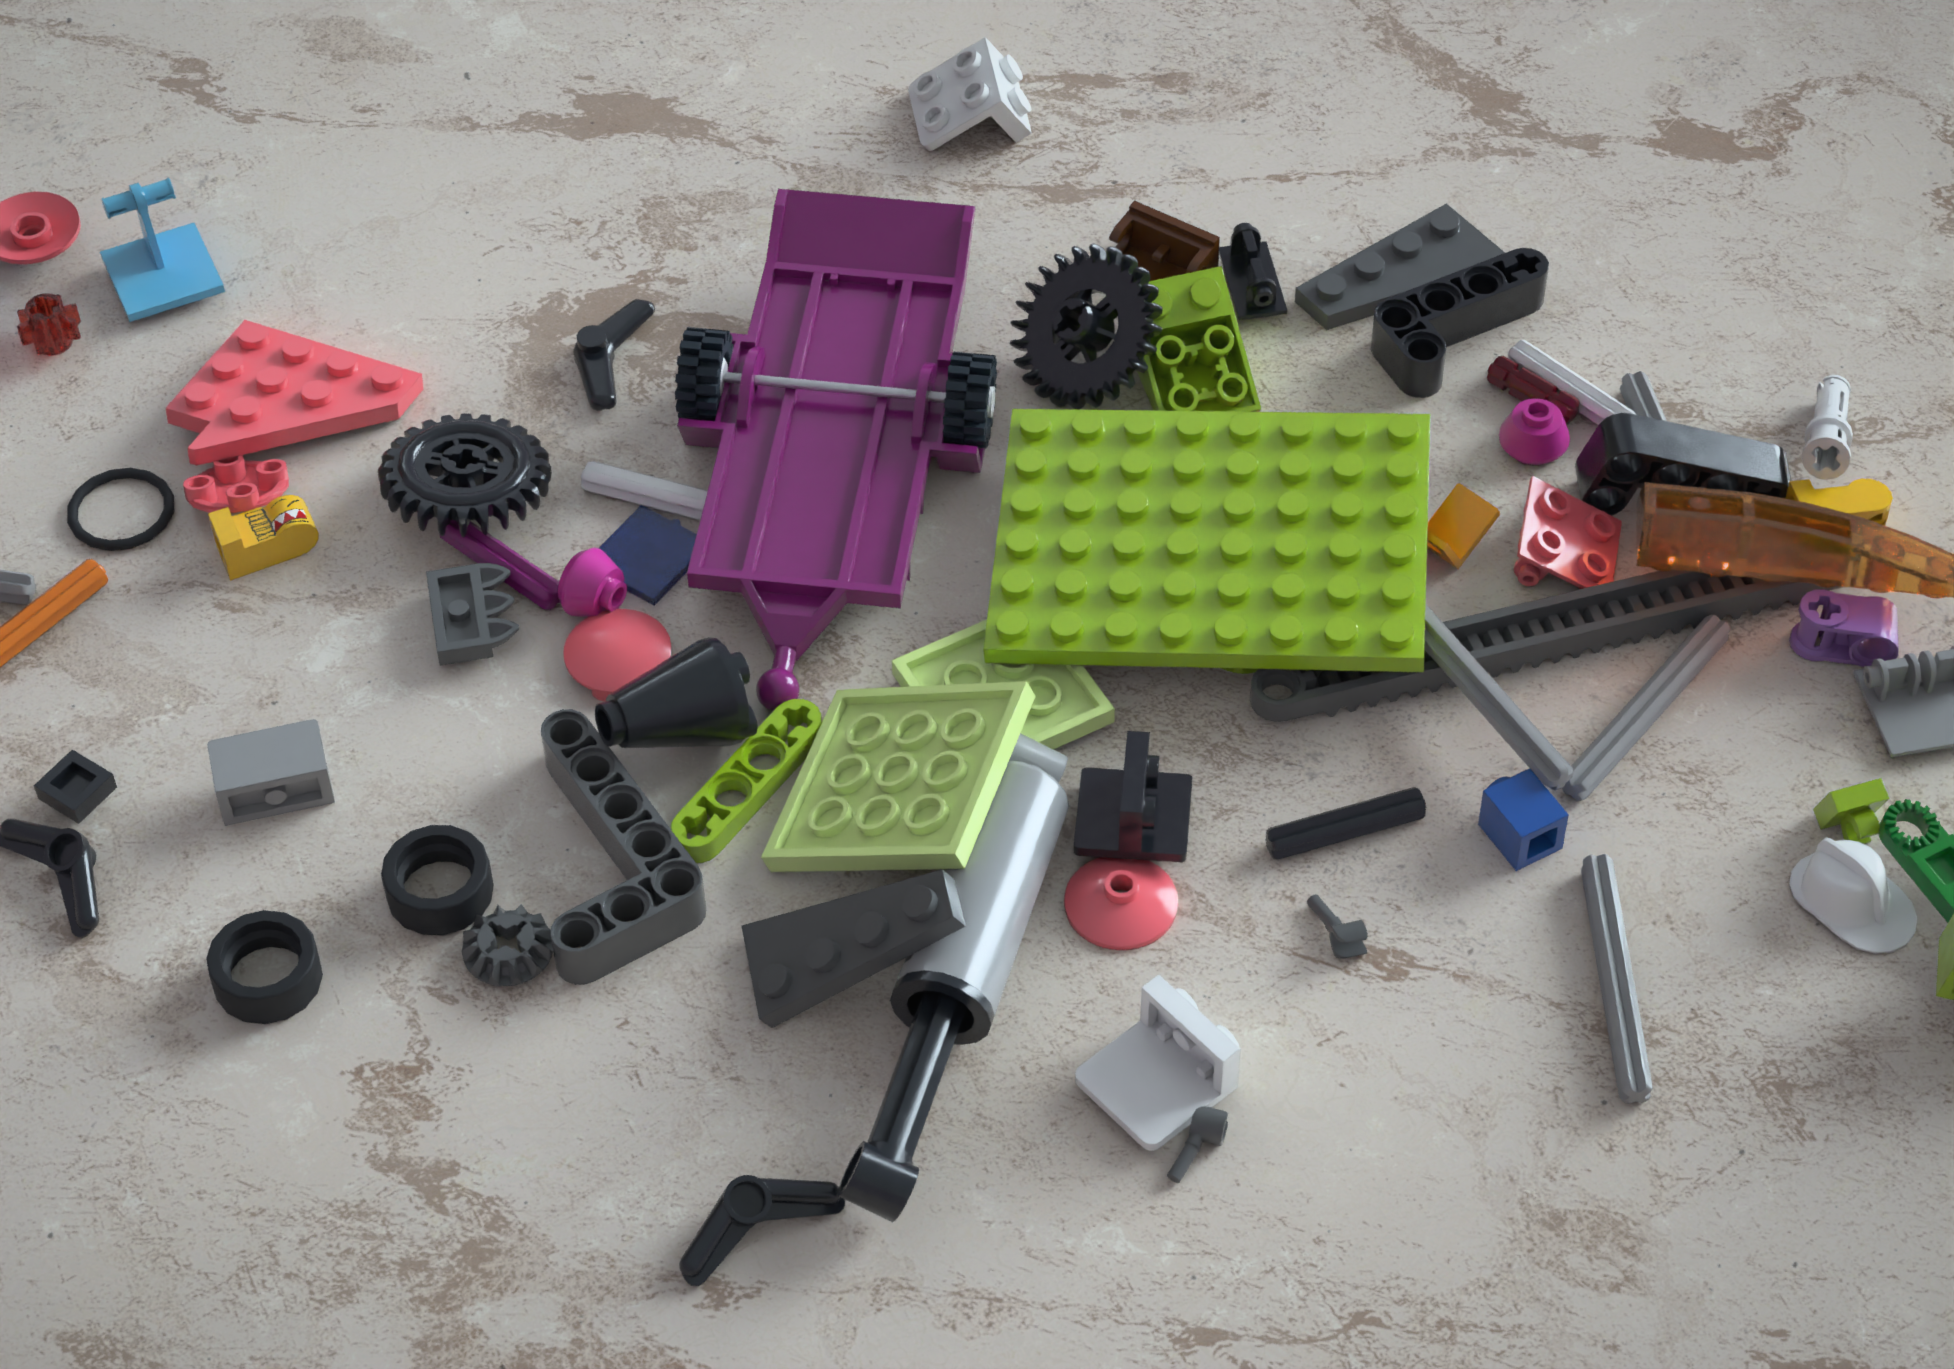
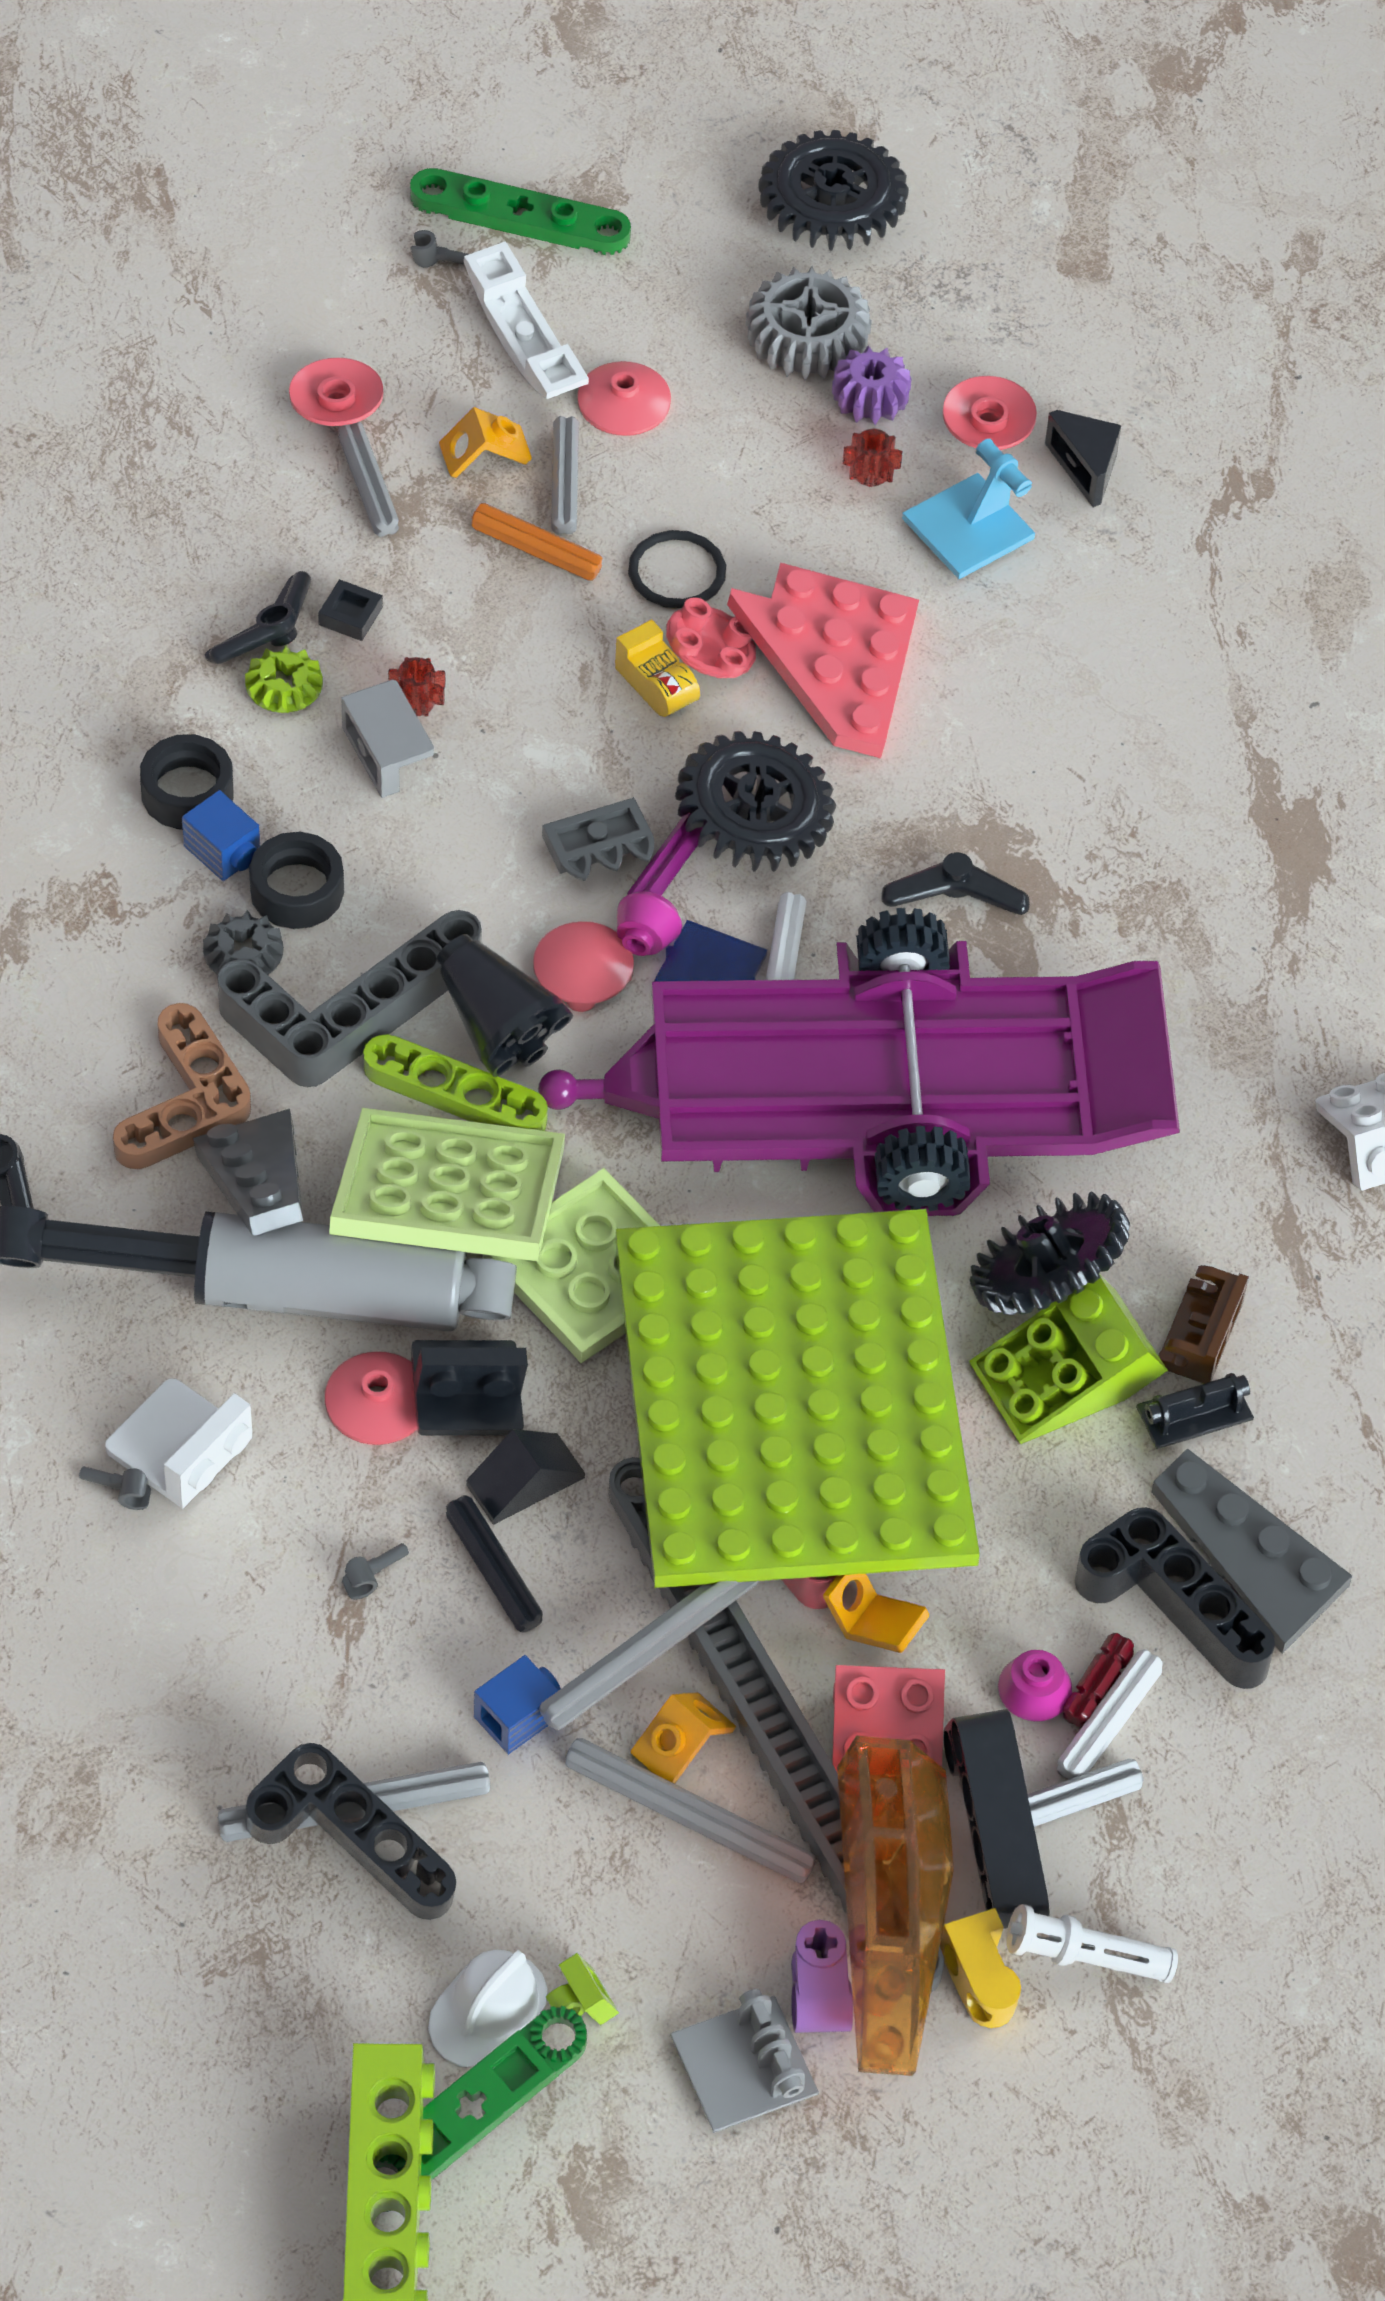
camera: 75 degrees right, 5 degrees up
none -> nougat beam [113,1003,251,1169]
none -> blue brick [182,790,260,882]
none -> lime gear [245,645,323,713]
none -> black beam [245,1743,456,1920]
none -> clear red gear [388,657,446,717]
none -> black slope [466,1429,585,1525]
none -> light orange bracket [630,1692,737,1784]
none -> black slope [1045,410,1121,508]

